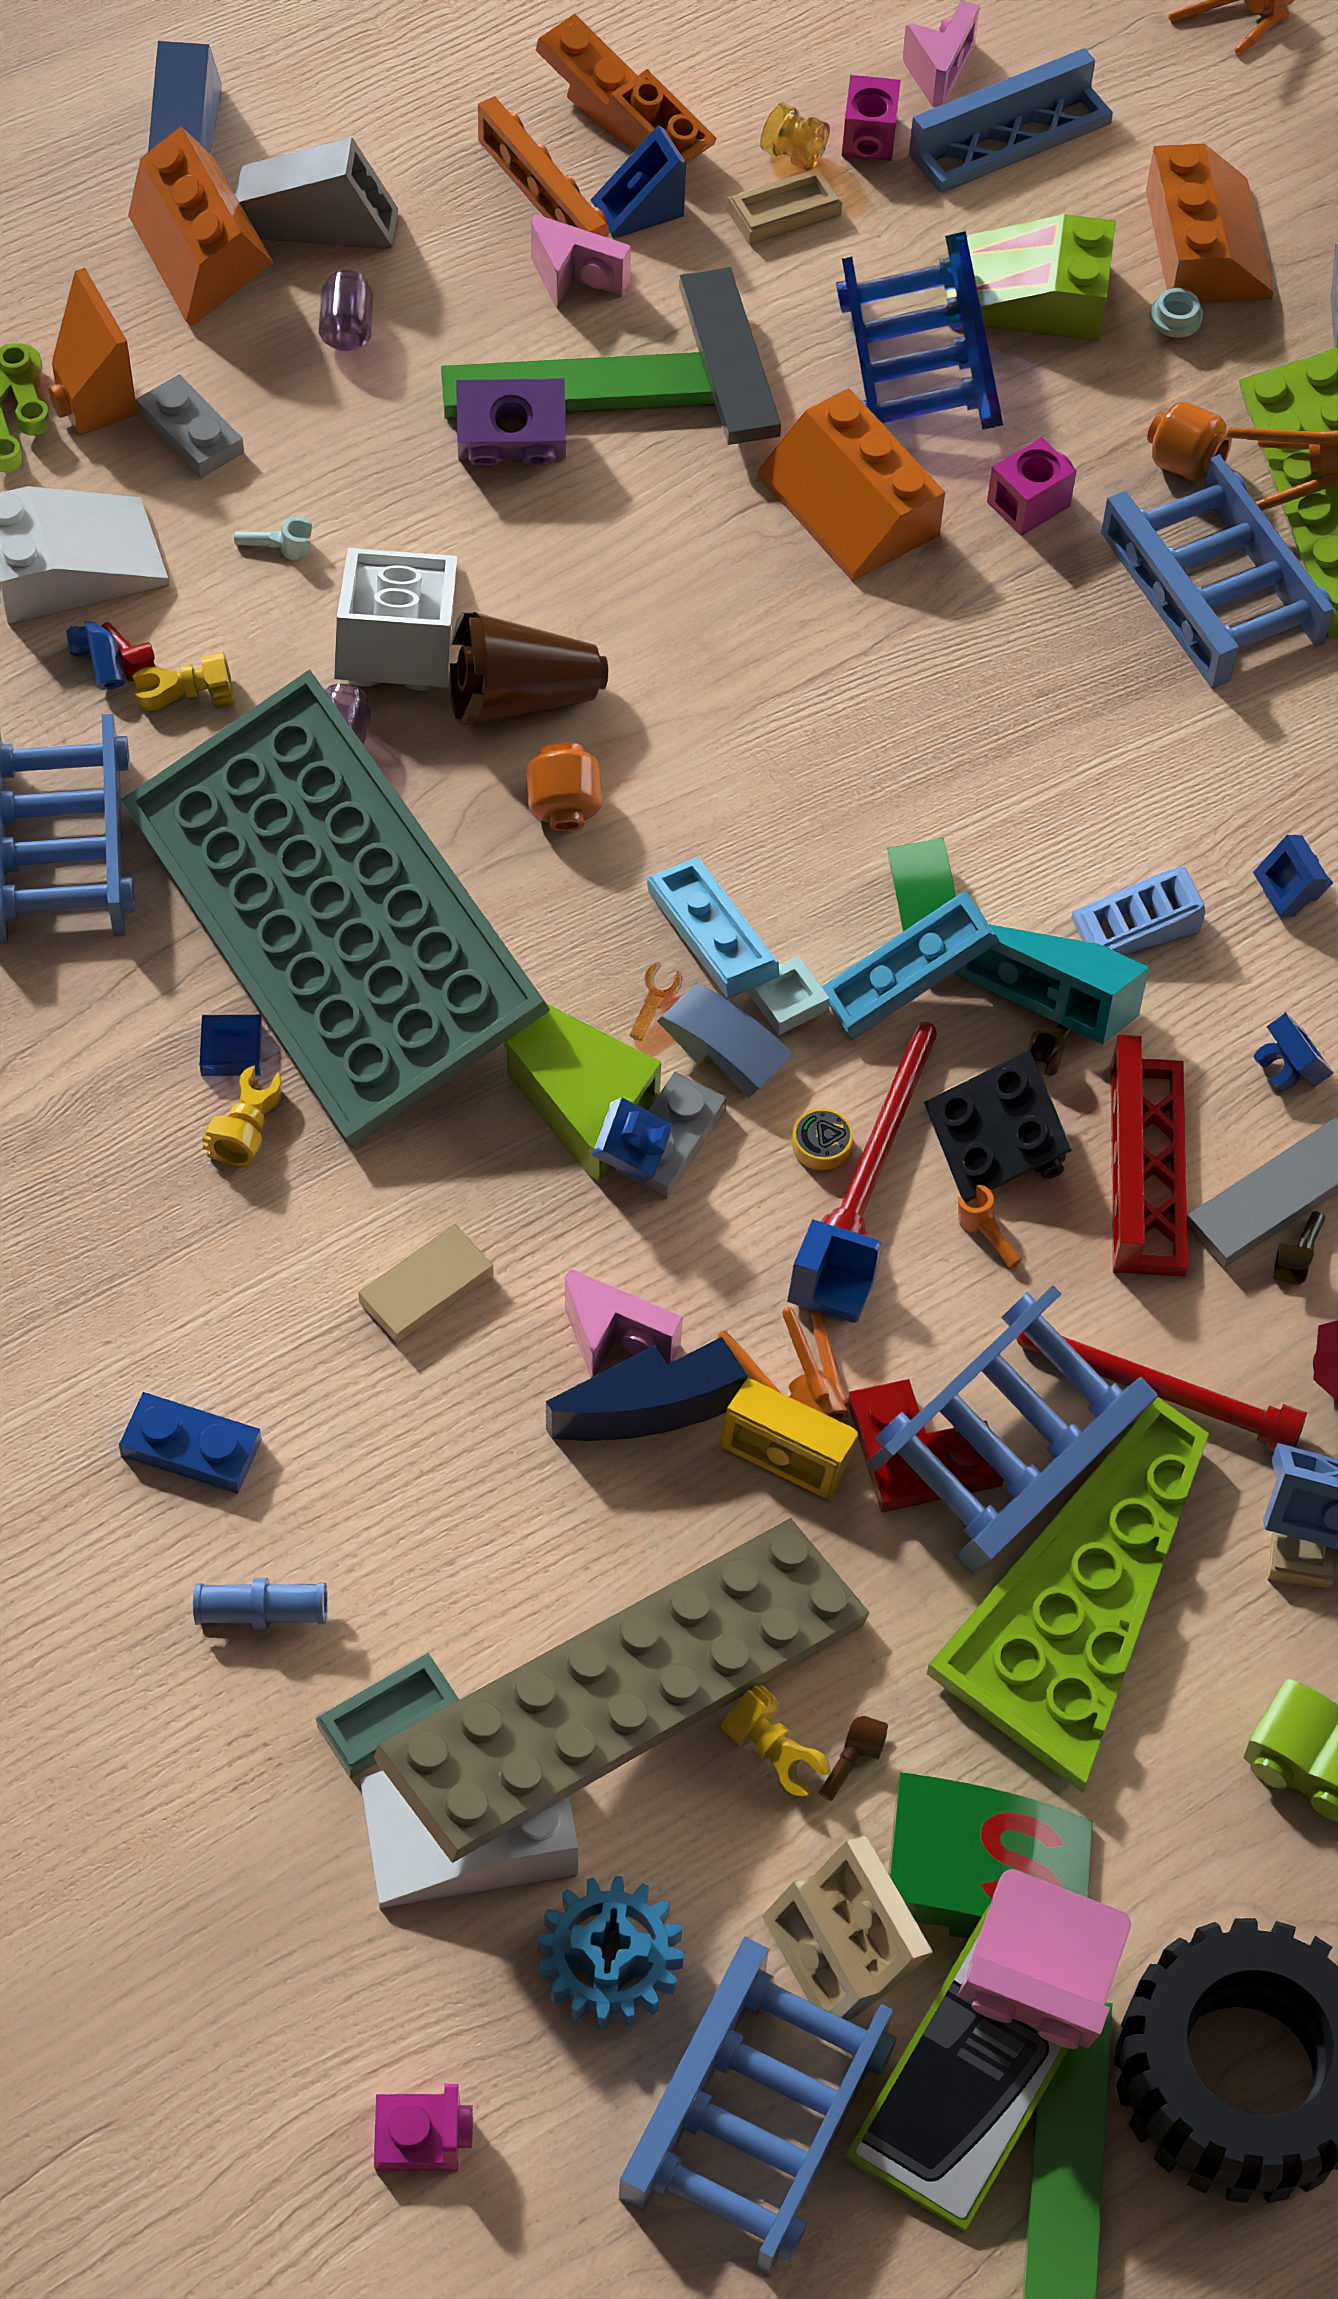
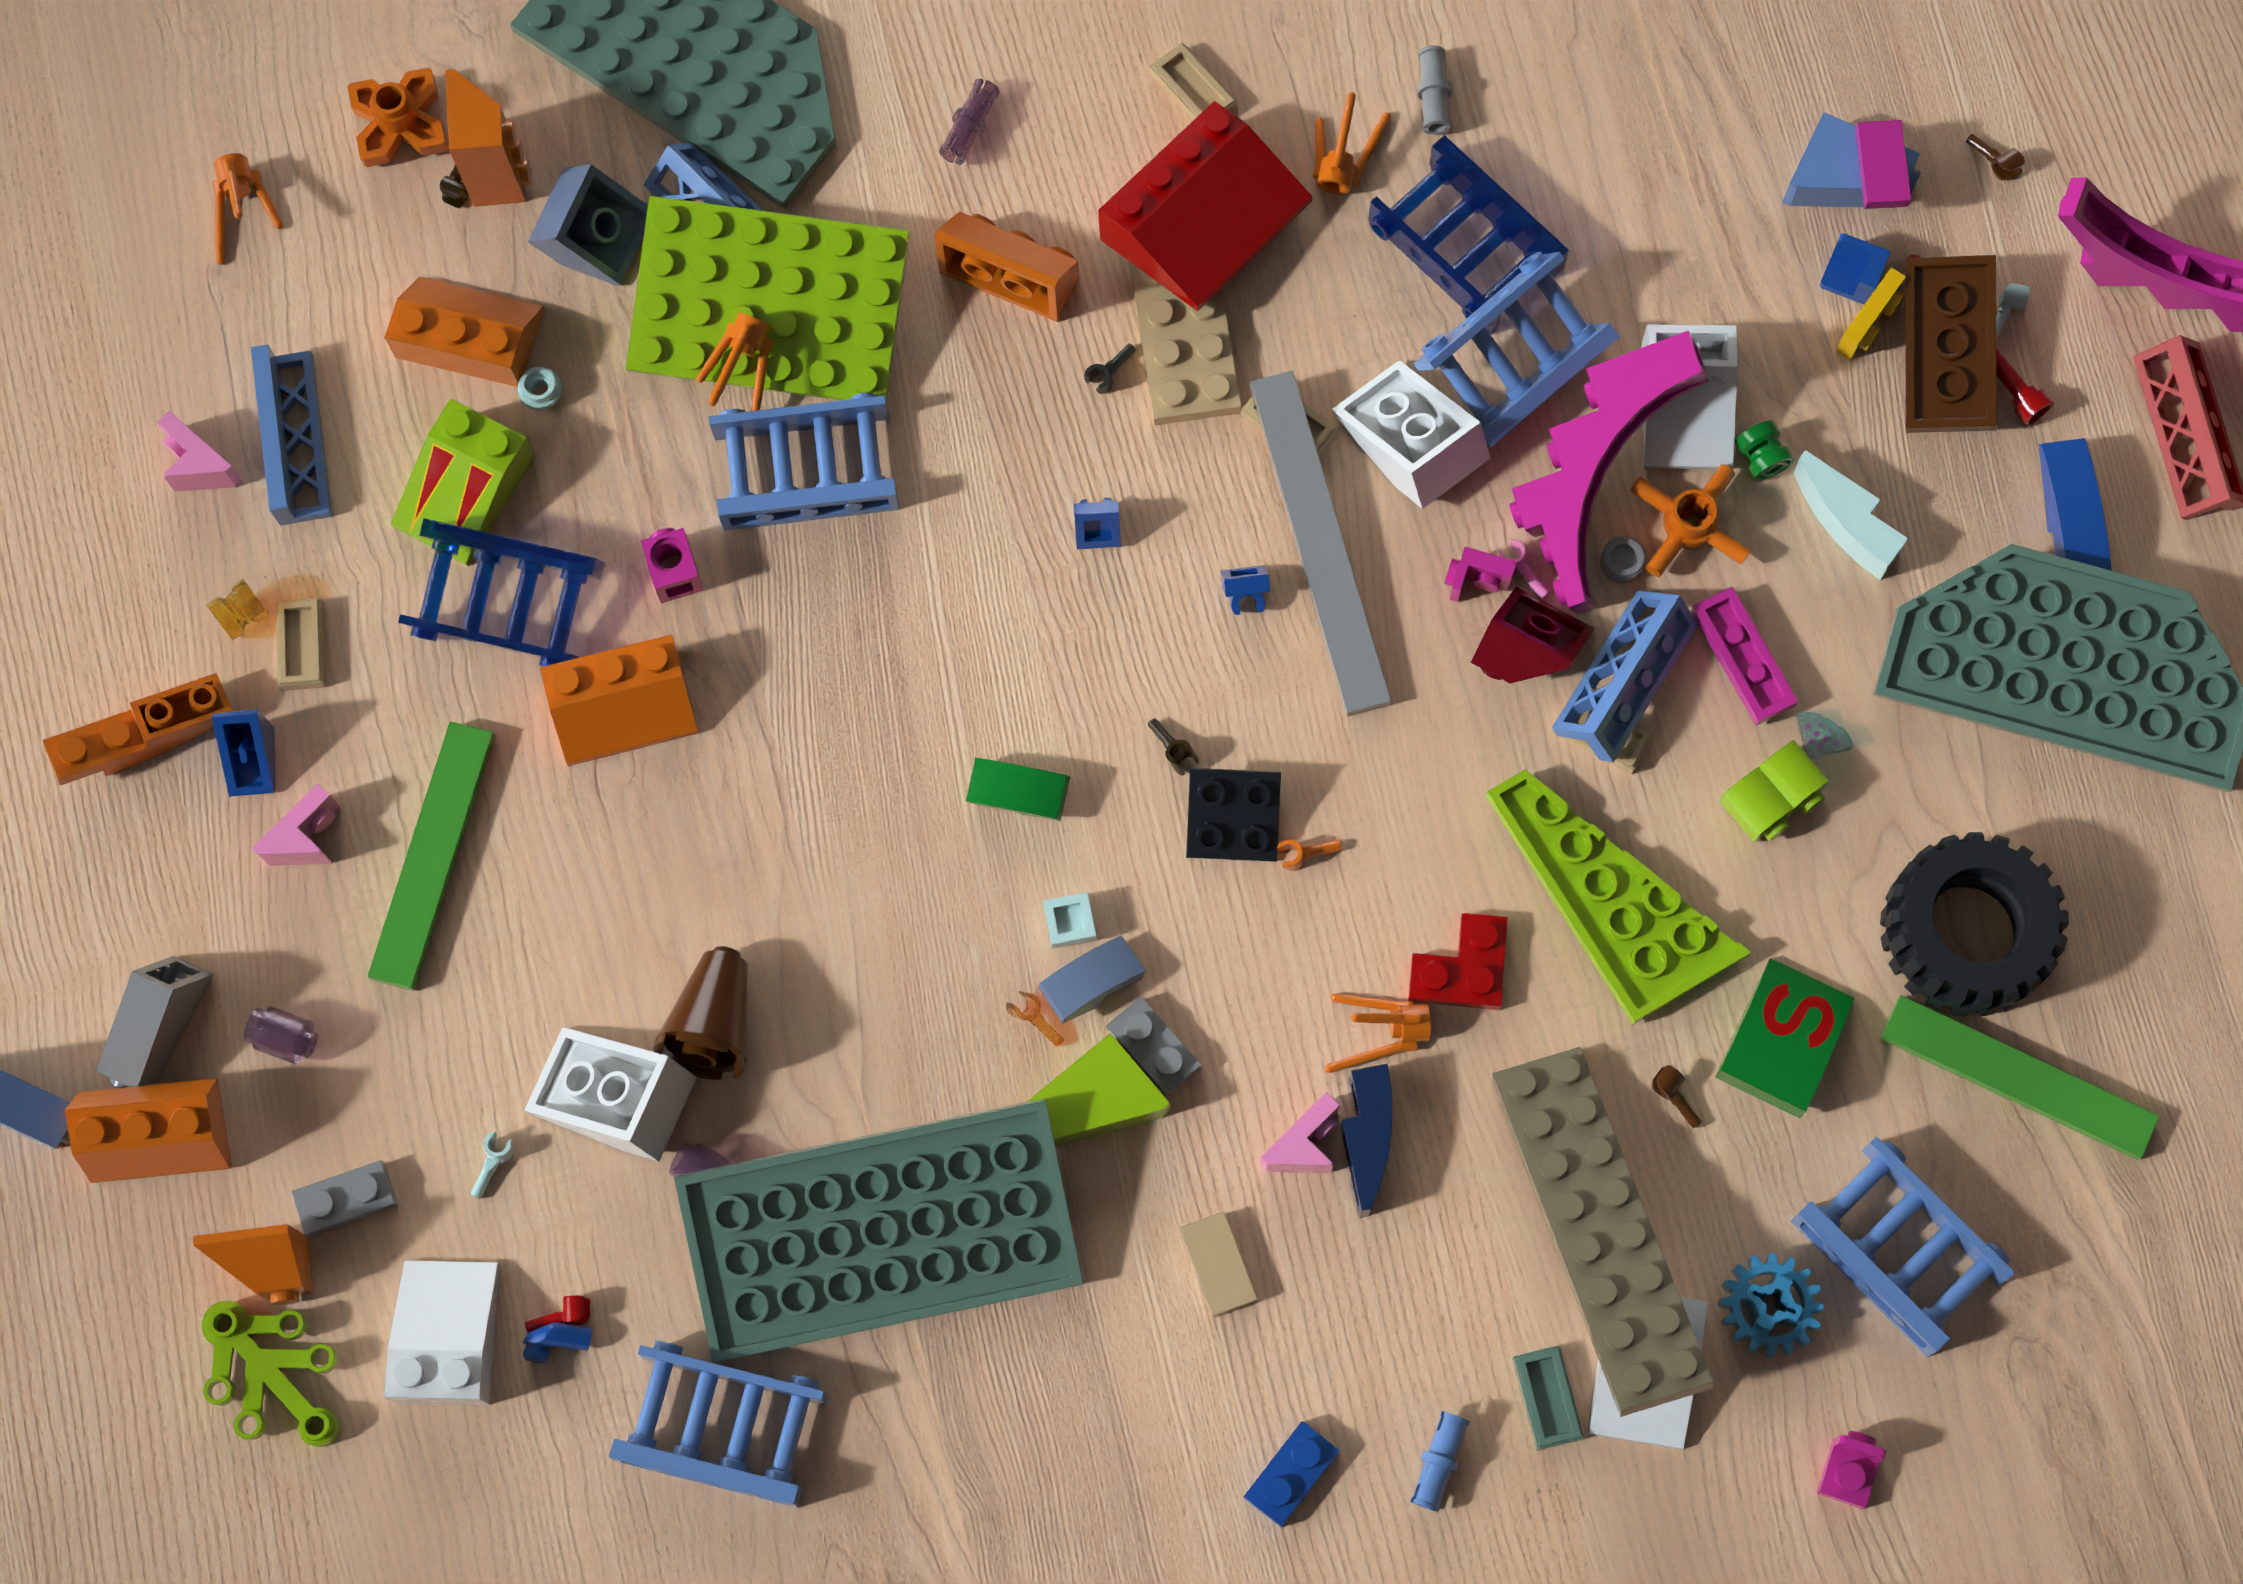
camera: 65 degrees left, 15 degrees up
yellow piece [132,652,235,711] -> none
clear blue tile [199,1015,263,1076] -> none
yellow piece [202,1065,282,1167] -> none
medium lavender brick [456,378,566,466] -> none
orange plate [478,96,609,237] -> none
orange head [526,742,603,832] -> none
blue tile [592,1097,673,1182] -> none
medium azure tile [647,857,780,998] -> none
dark grey tile [679,267,781,445] -> none
yellow slope [719,1379,858,1500] -> none
yellow piece [720,1685,831,1796] -> none
tan slope [762,1835,933,2021] -> none
blue panel [787,1219,882,1323] -> none
tile [792,1108,853,1170] -> none
medium azure tile [821,890,1000,1040] -> none
red piece [821,1021,937,1236] -> none
dark pink brick [842,75,901,161] -> none
slope [844,1905,1069,2233] -> none
medium blue fence [867,1285,1158,1574] -> none
teal slope [955,924,1149,1044] -> none
bright pink bracket [957,1869,1131,2049] -> none
red piece [1016,1332,1308,1453] -> none
light blue slope [1071,866,1205,955] -> none
red fence [1110,1035,1188,1277] -> none
orange head [1147,402,1232,481] -> none
dark brown hand [1273,1211,1325,1284] -> none

